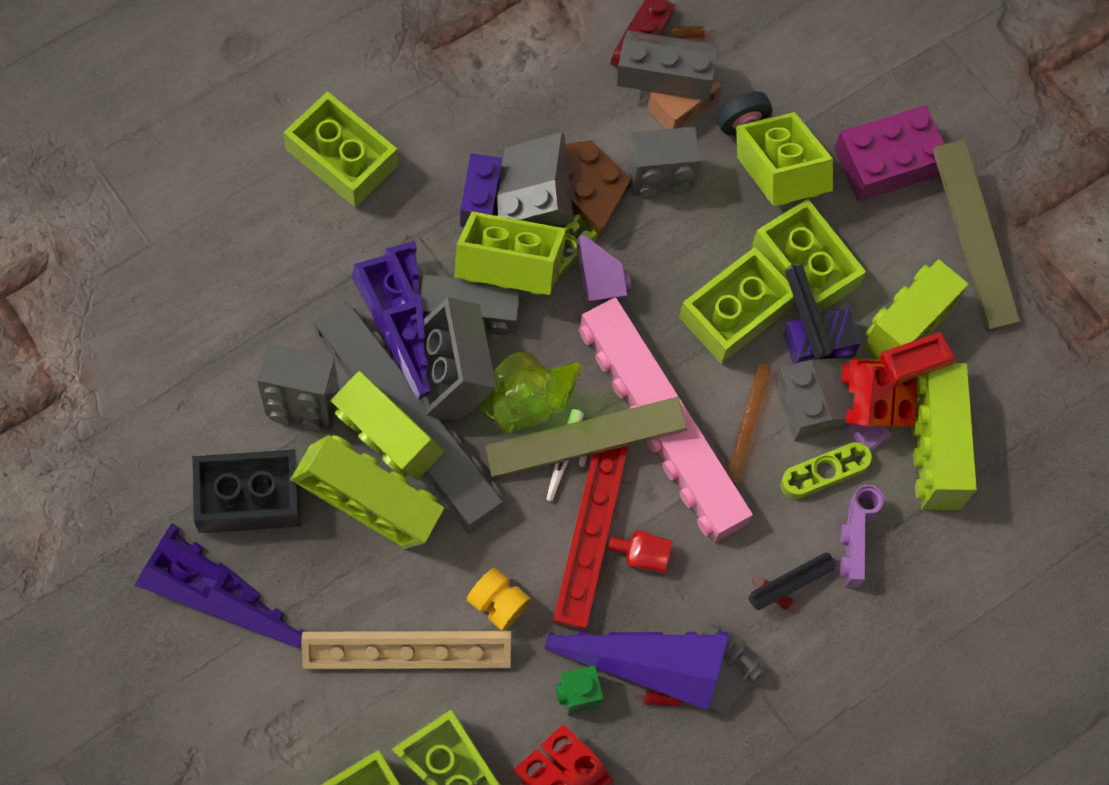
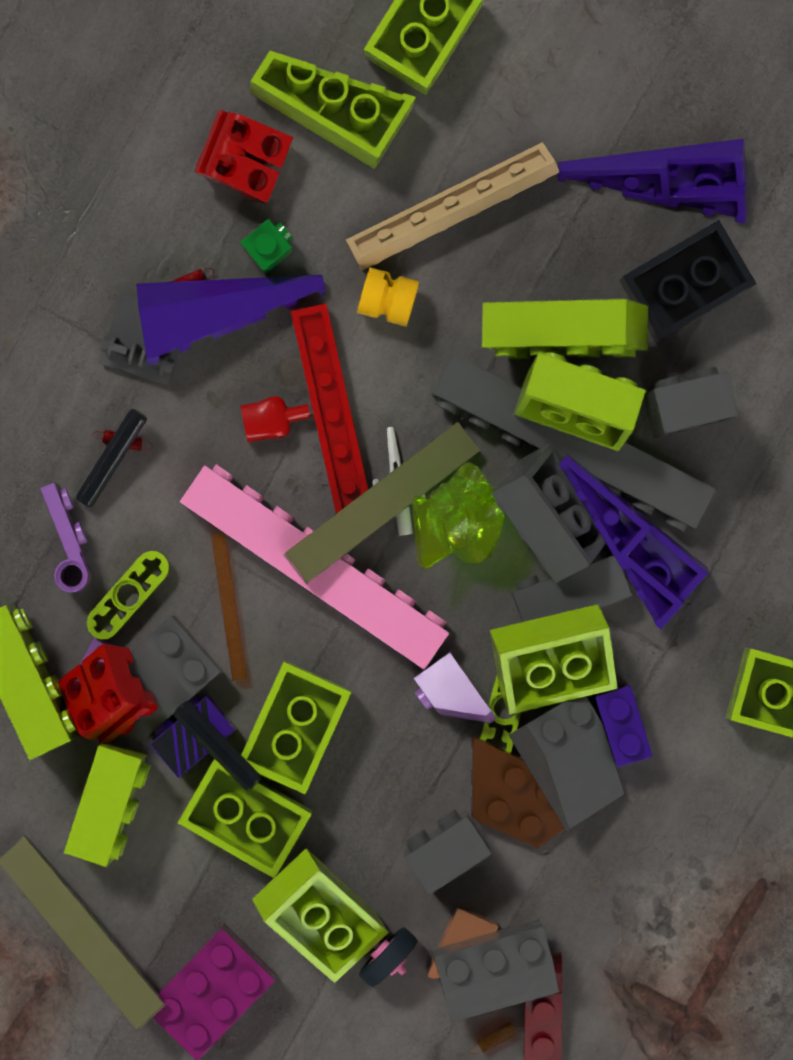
camera: 155 degrees right, 20 degrees up
red tile [879,332,956,385] -> none

